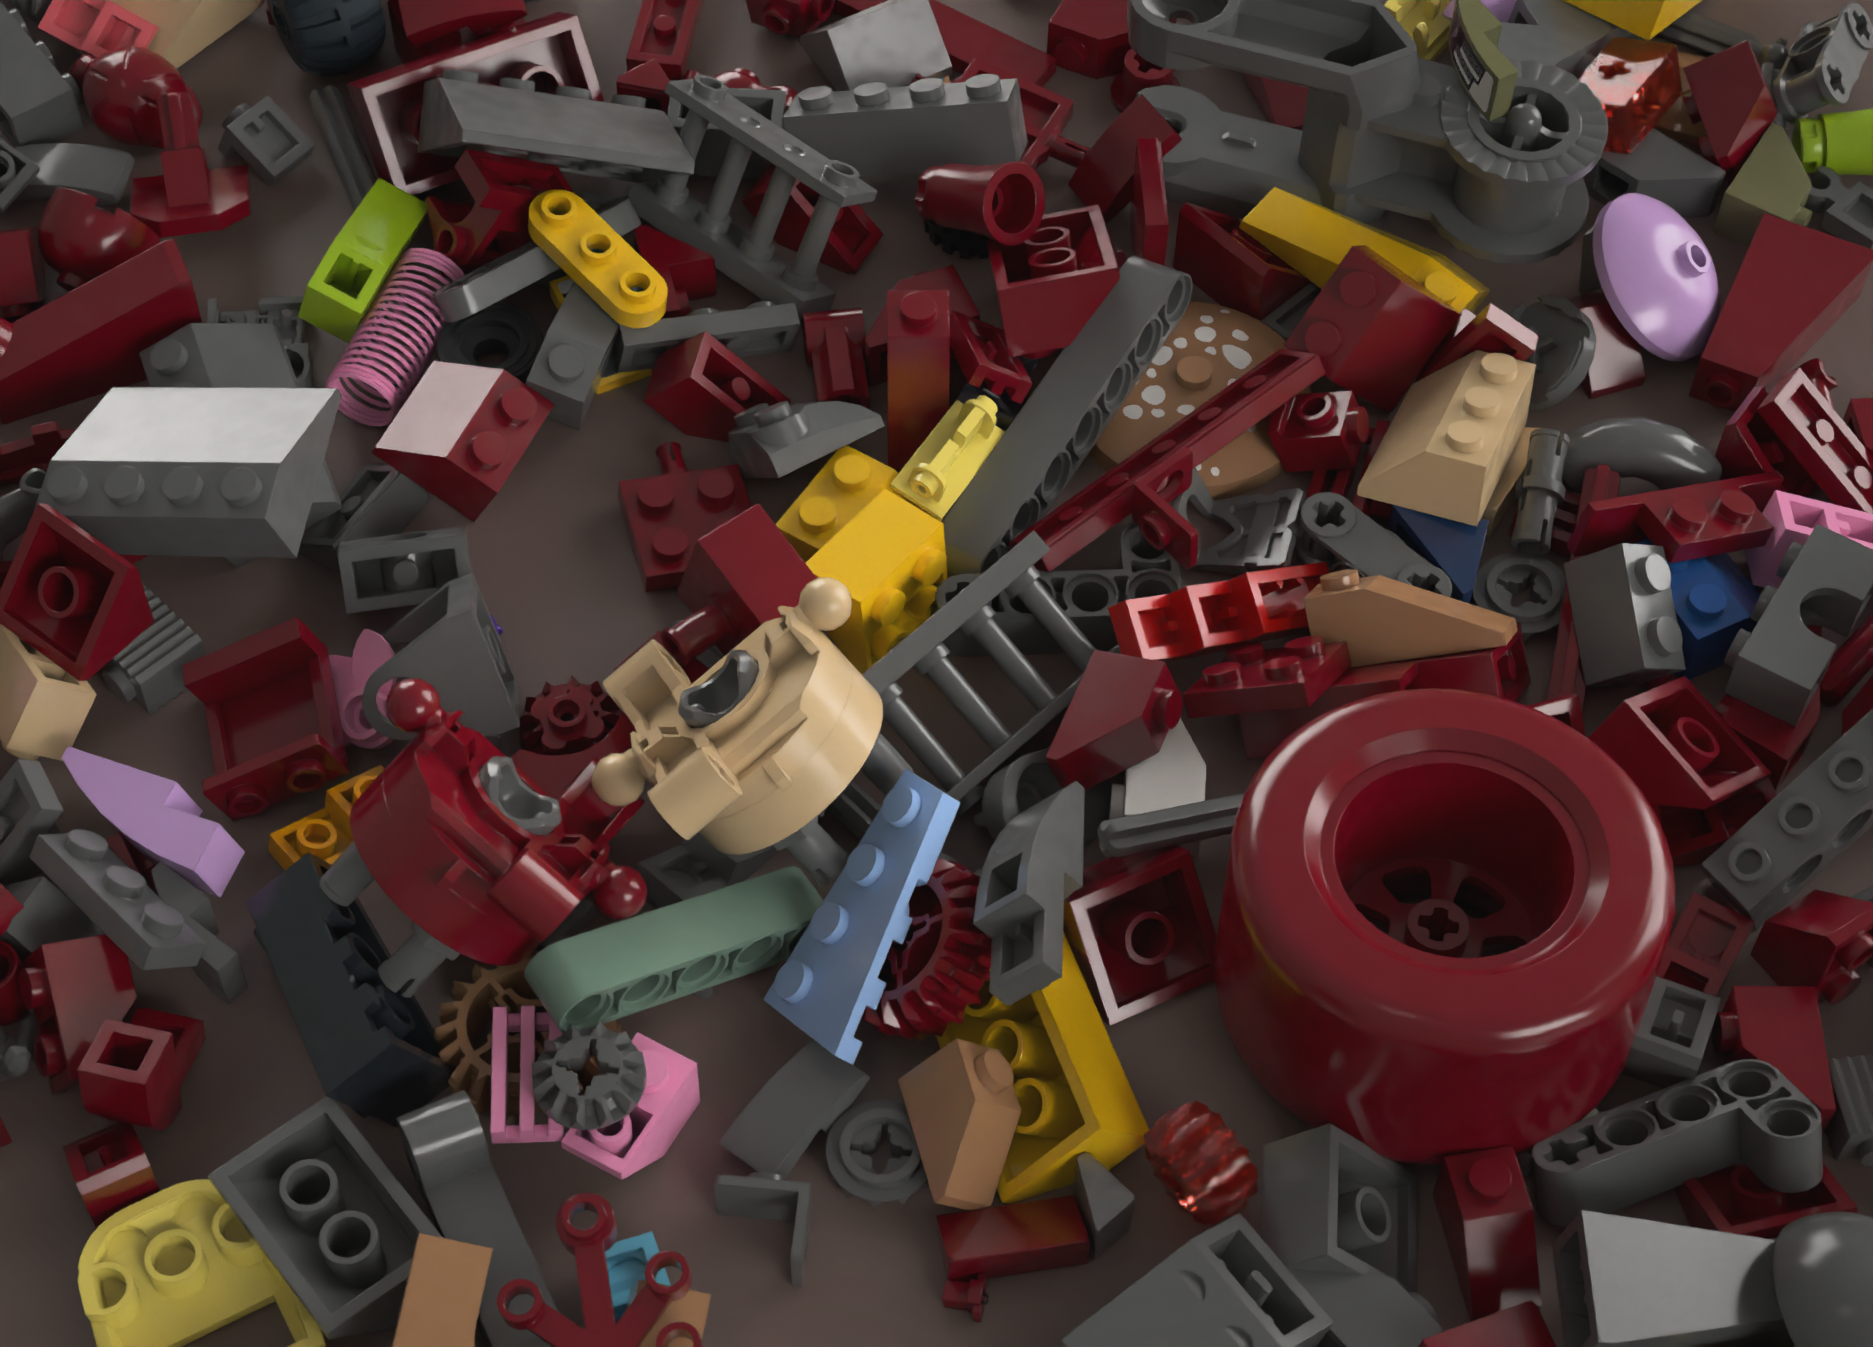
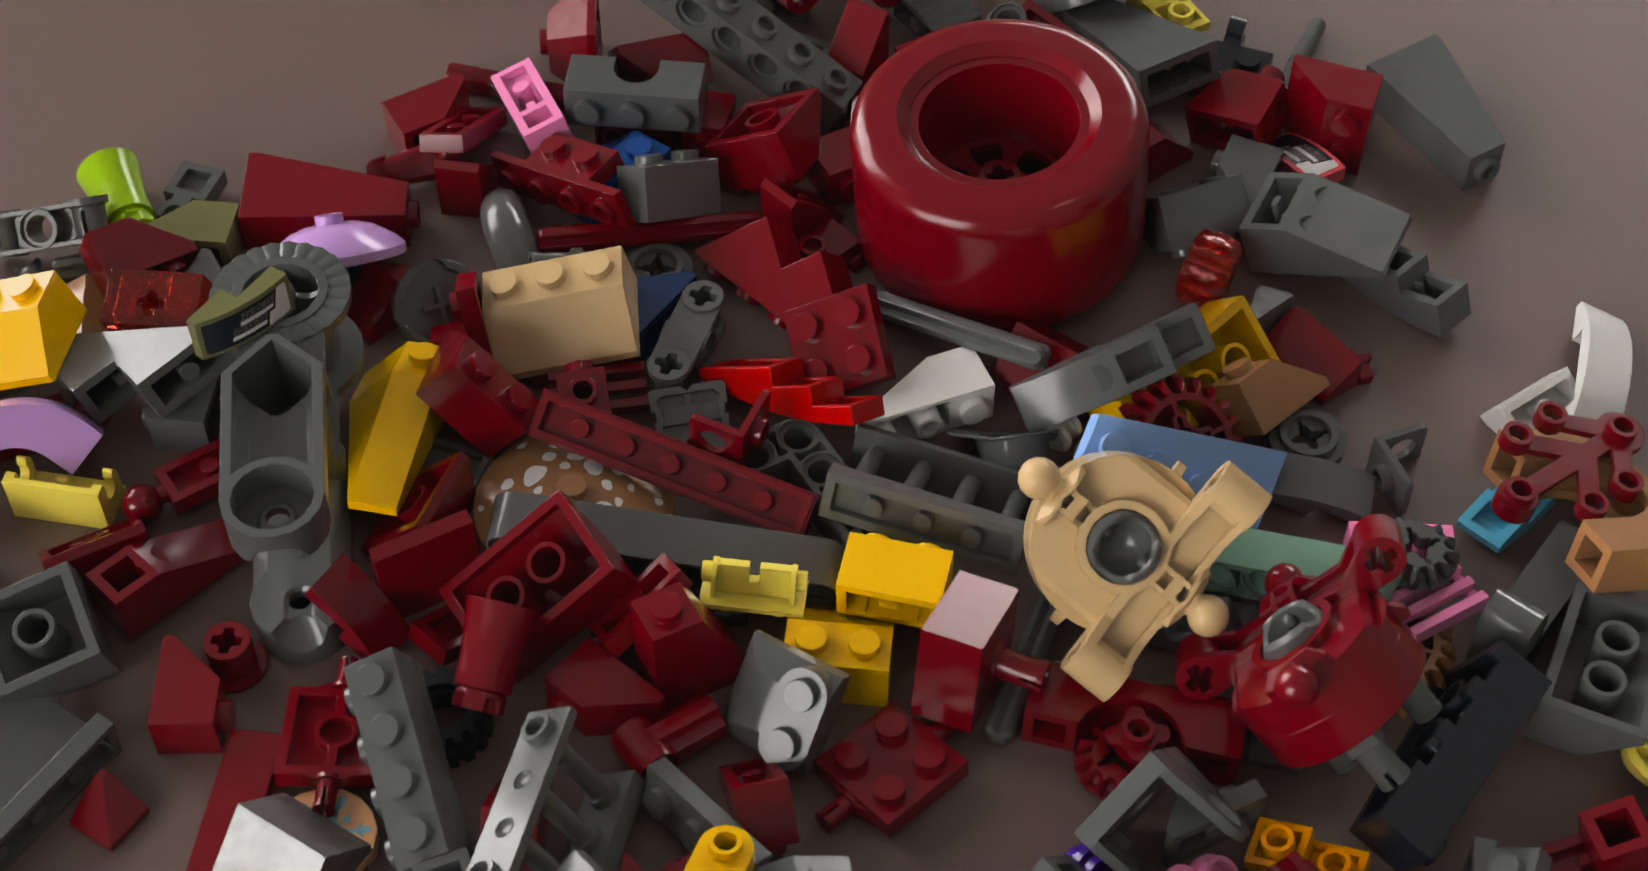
camera: 115 degrees left, 5 degrees down
dark red slope [1045,650,1183,791] -> none
medium nougat slope [1303,569,1518,668] -> none

